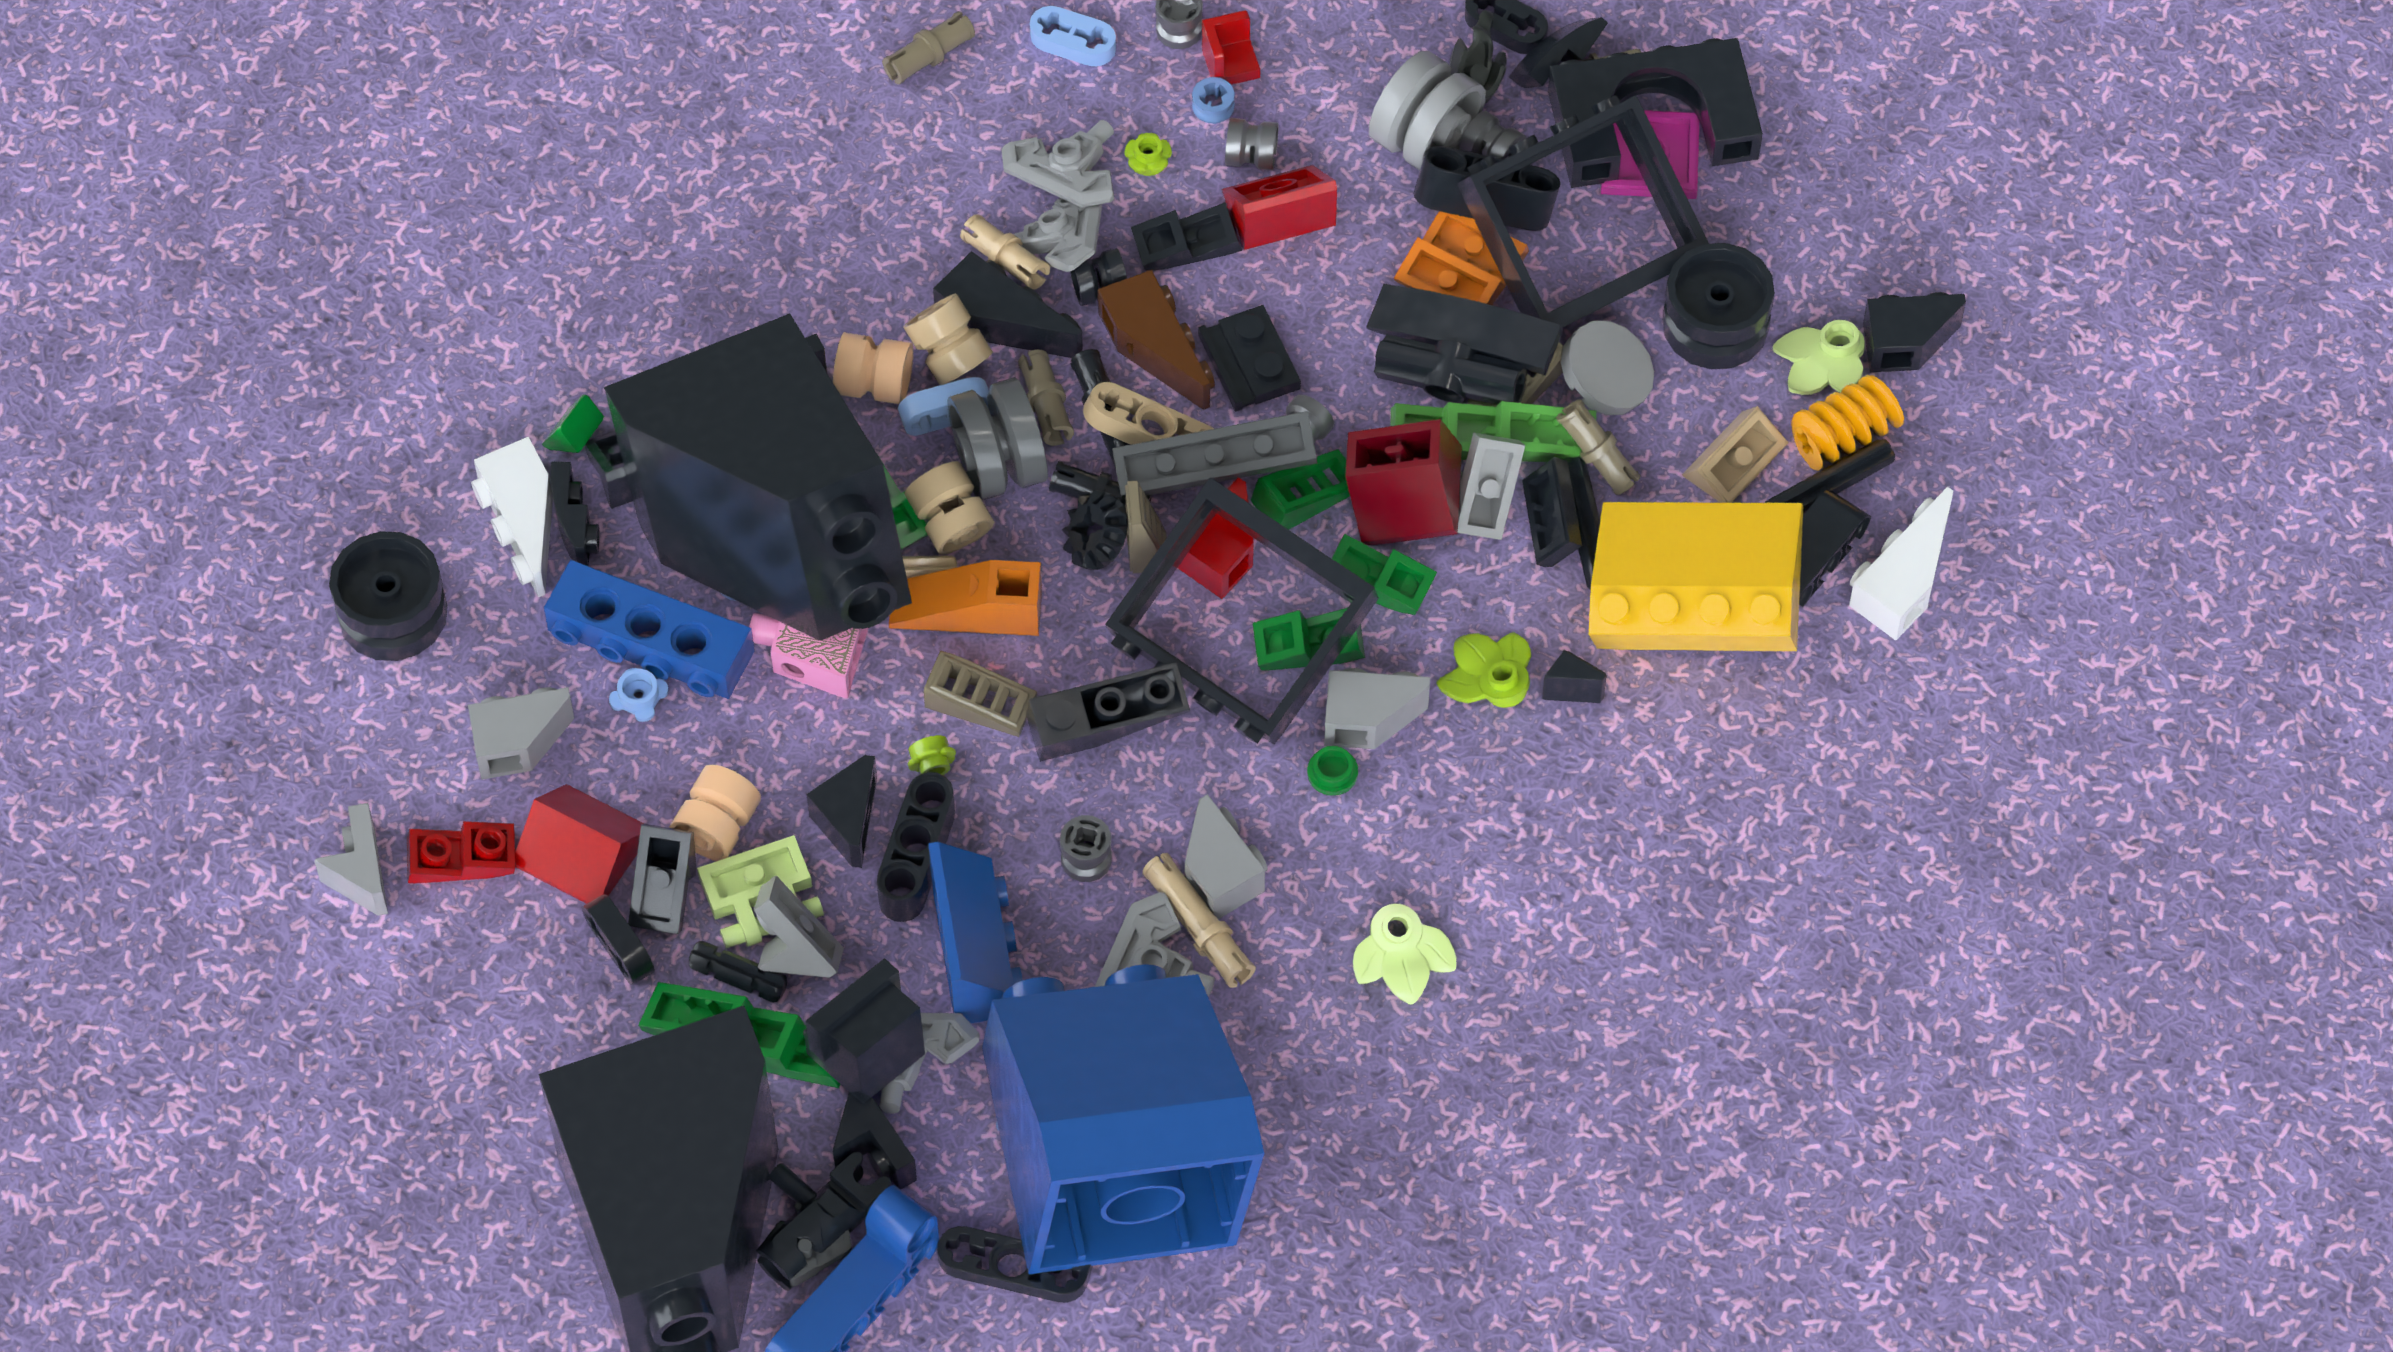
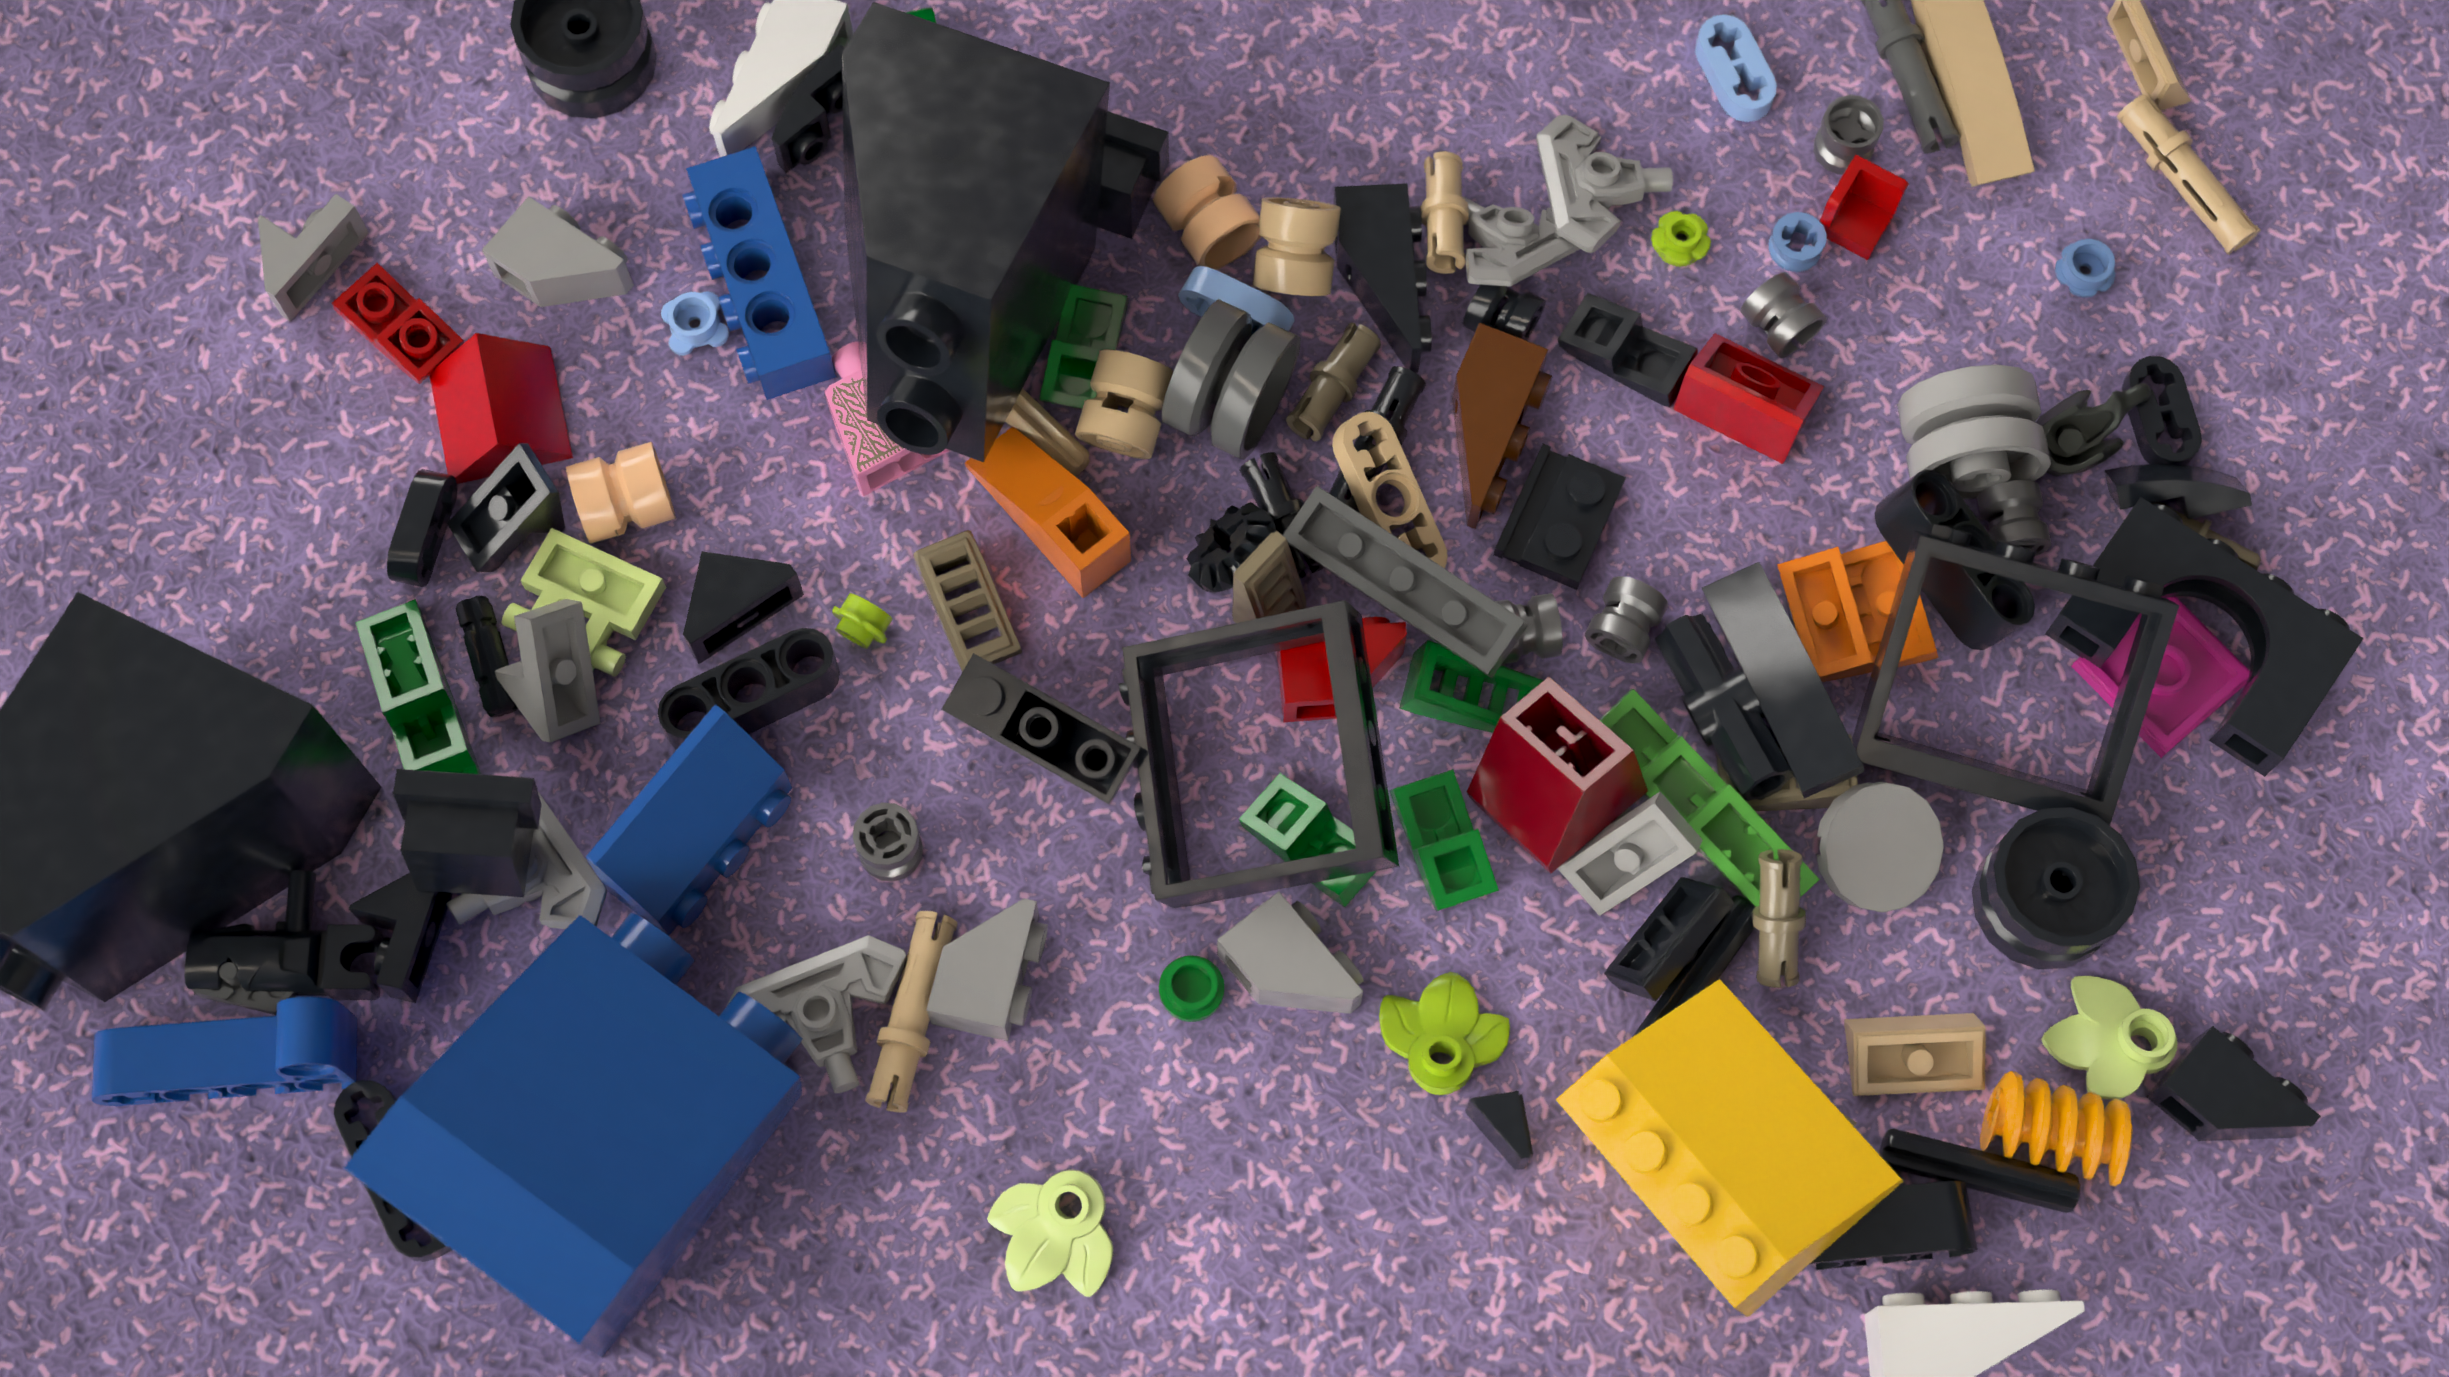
camera: 45 degrees right, 10 degrees up
none -> flat silver wheel [1585,576,1668,664]

